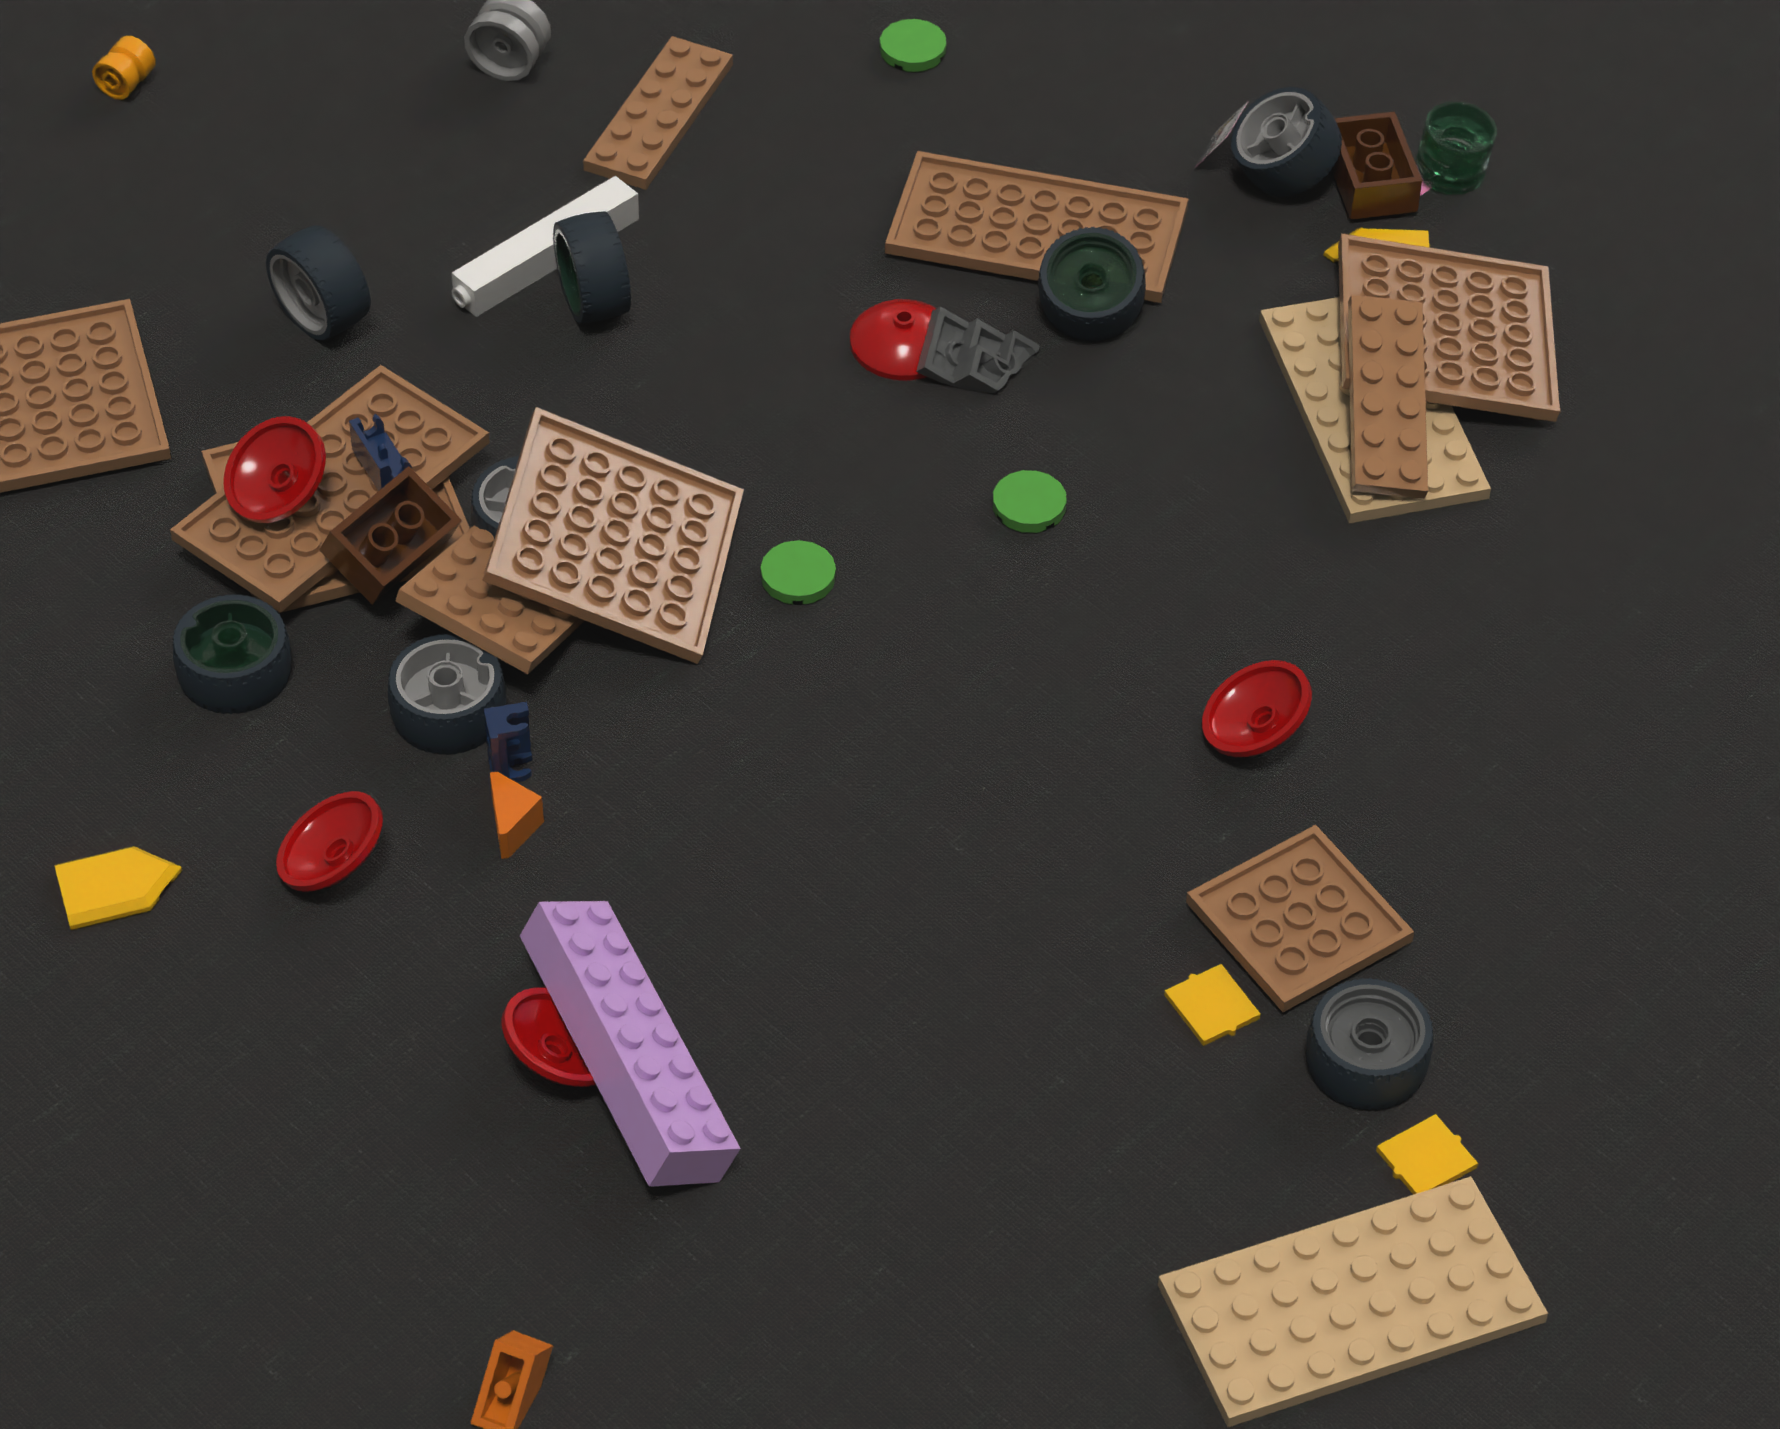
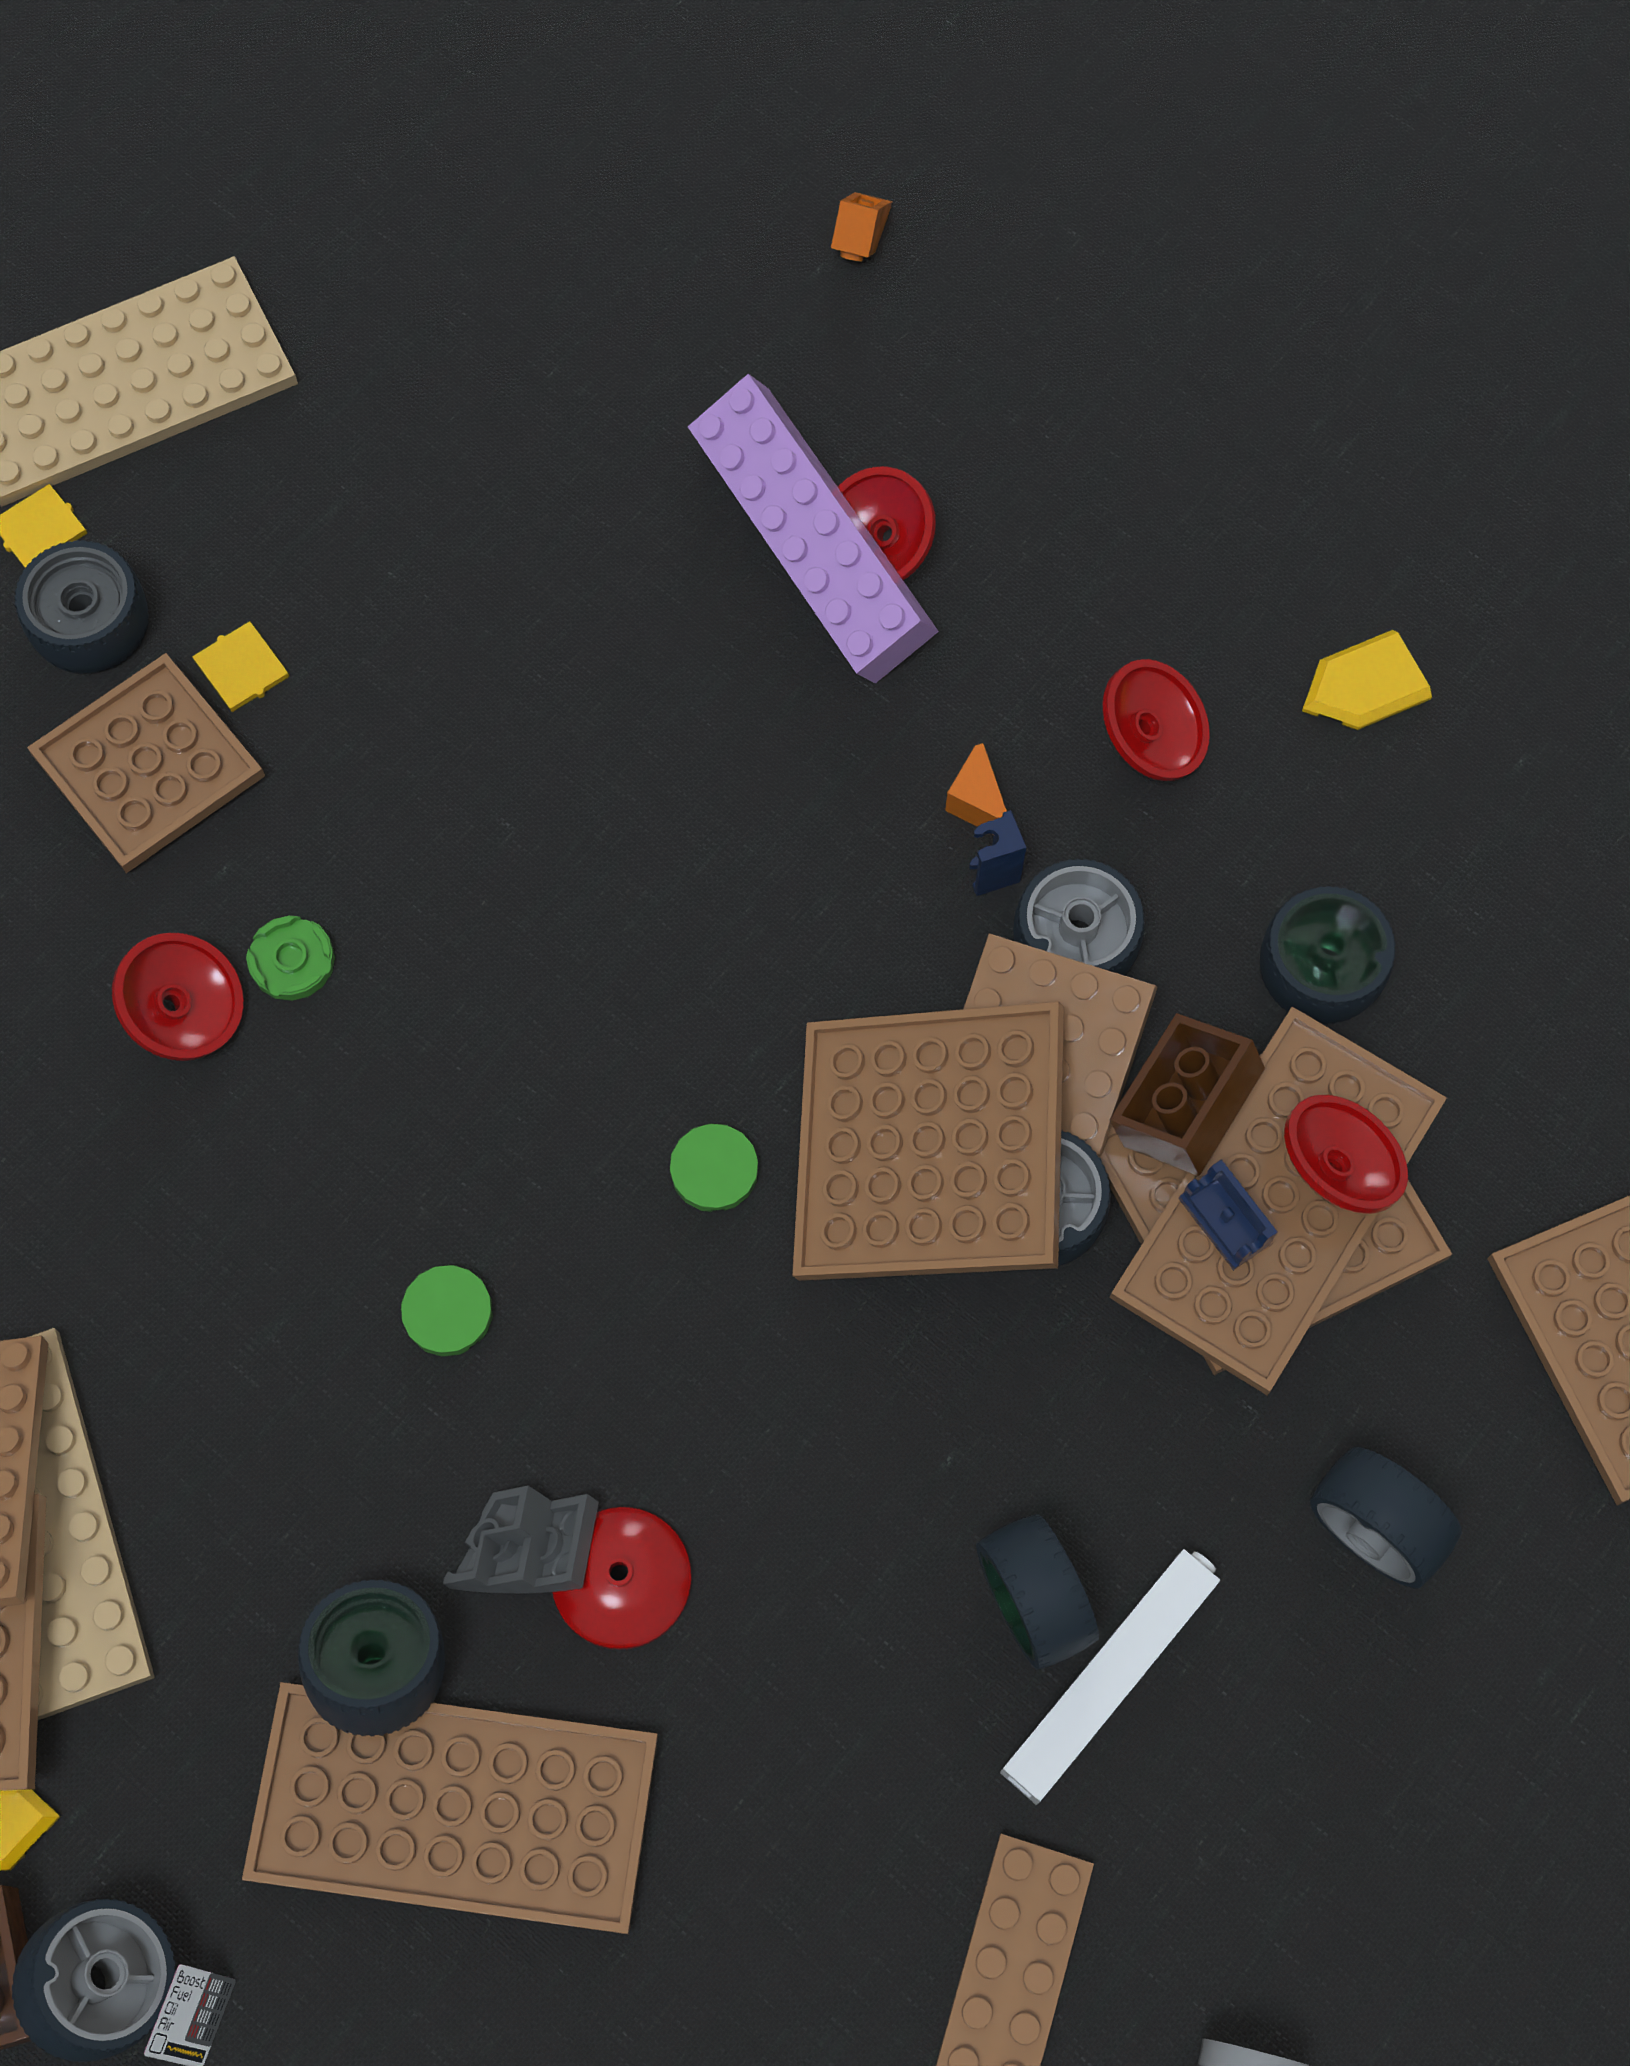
camera: 175 degrees right, 20 degrees up
none -> bright green tile [246,915,335,1001]

